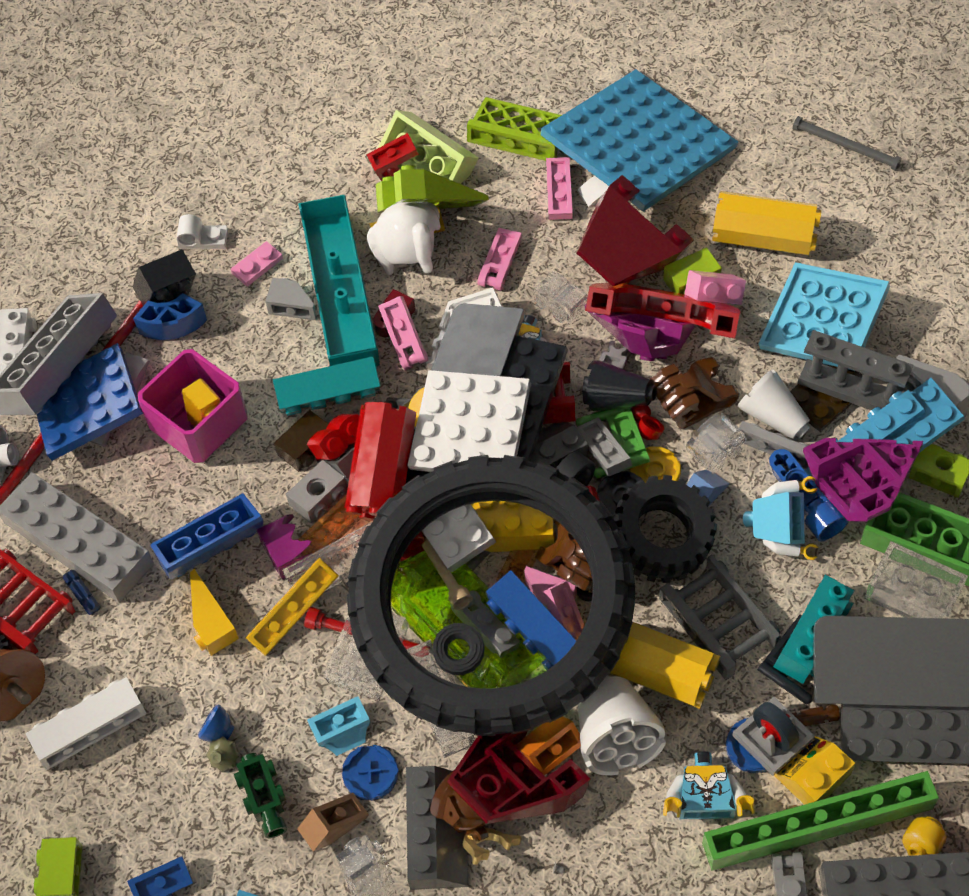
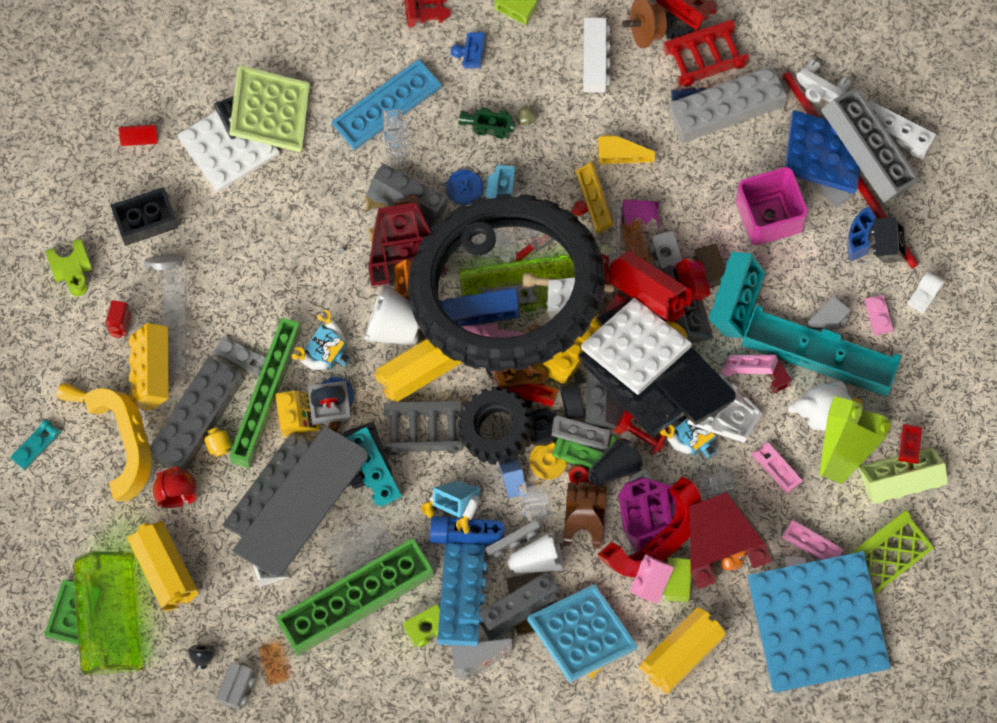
camera: 120 degrees right, 10 degrees up
blue slope [150,493,263,580] -> none
yellow brick [182,379,221,428] -> none
blue brick [198,704,235,742] -> none
medium nougat slope [297,793,369,852] -> none
magenta wedge [803,438,923,521] -> none

